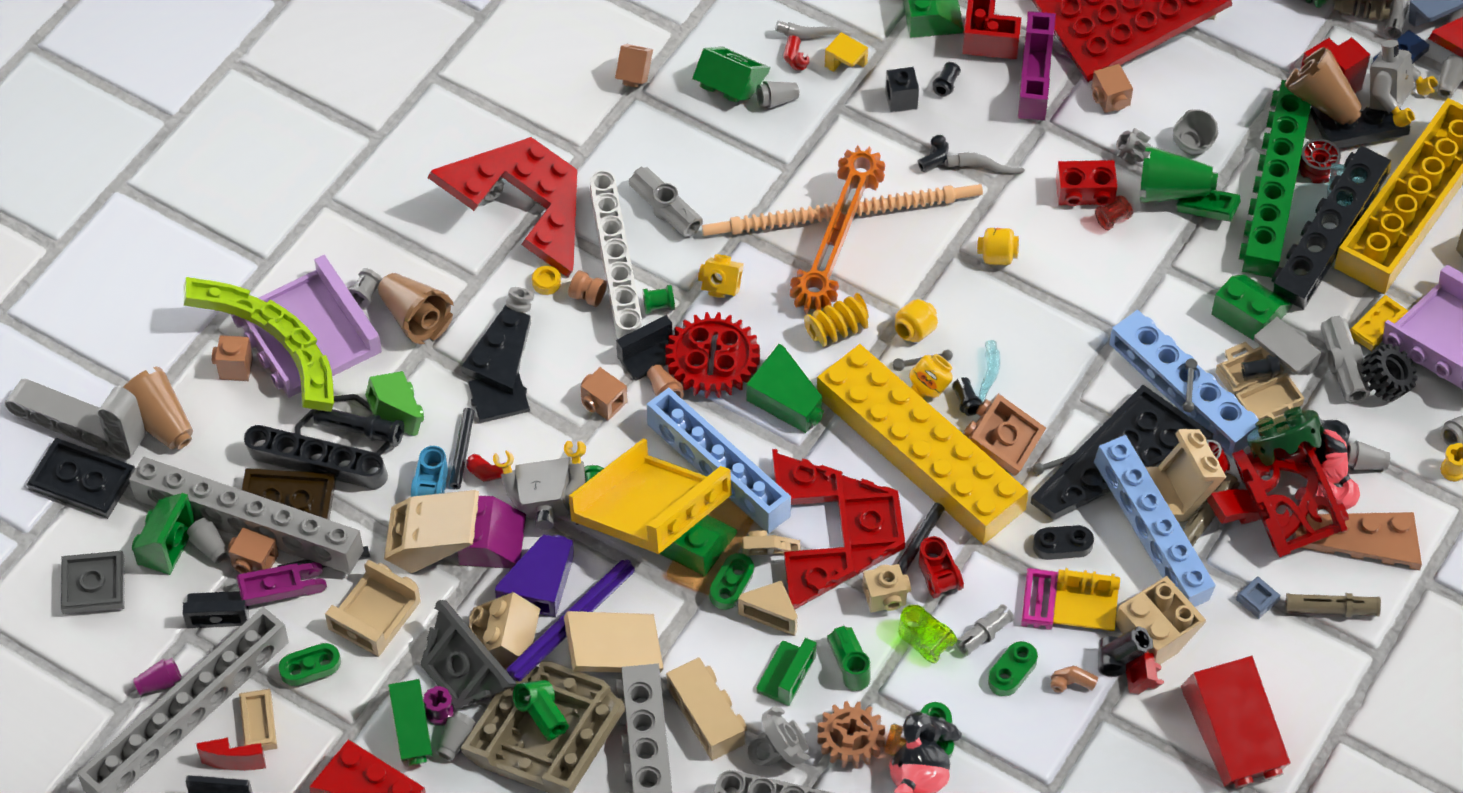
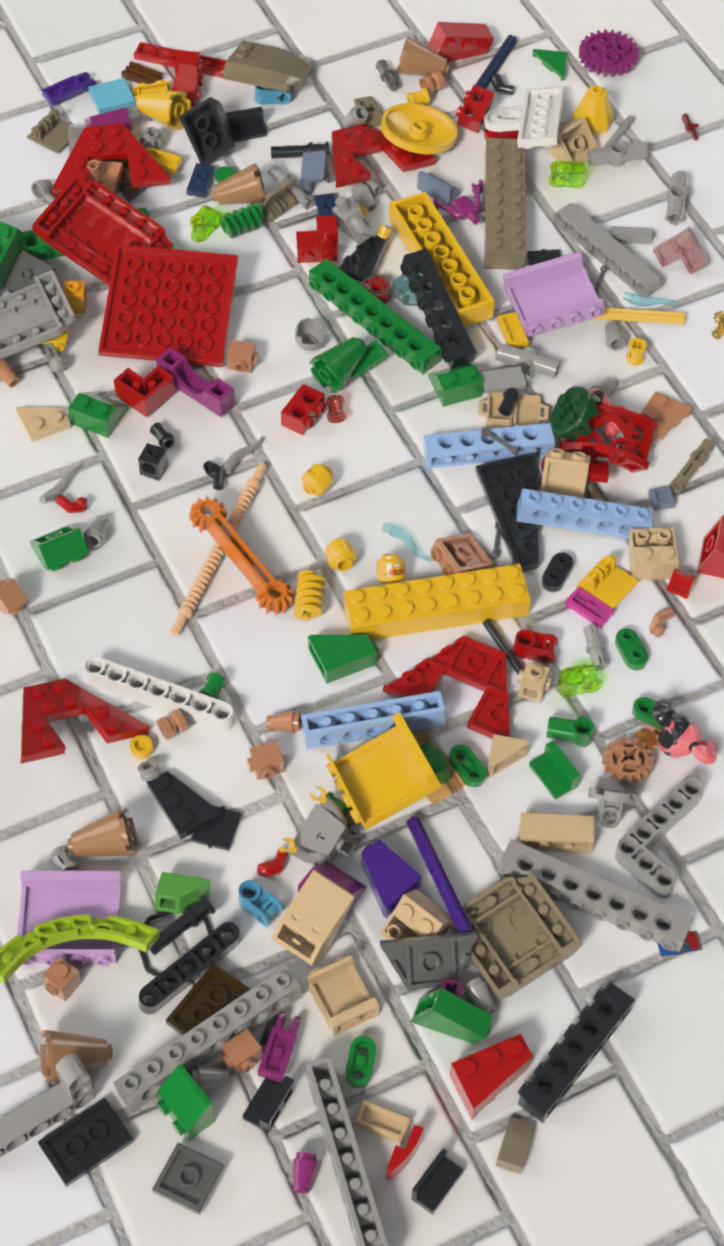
camera: 60 degrees left, 0 degrees up
black piece [449,408,475,489] -> none
green piece [512,680,569,741] -> none
tan tile [564,611,664,673] -> none
black panel [616,315,673,380] -> none
light grey piece [629,166,703,237] -> none
red gear [665,312,760,398] -> none
yellow brick [698,254,744,298] -> none
tan wing [742,530,801,556] -> none
yellow panel [825,32,868,72] -> none
dark grey hinge [893,350,953,371] -> none
black pin [952,377,982,416] -> none
black piece [1098,626,1153,677] -> none
light grey gear [1116,128,1151,165] -> none
medium nougat cone [1285,47,1362,125] -> none
black tyre [1361,343,1418,402] -> none

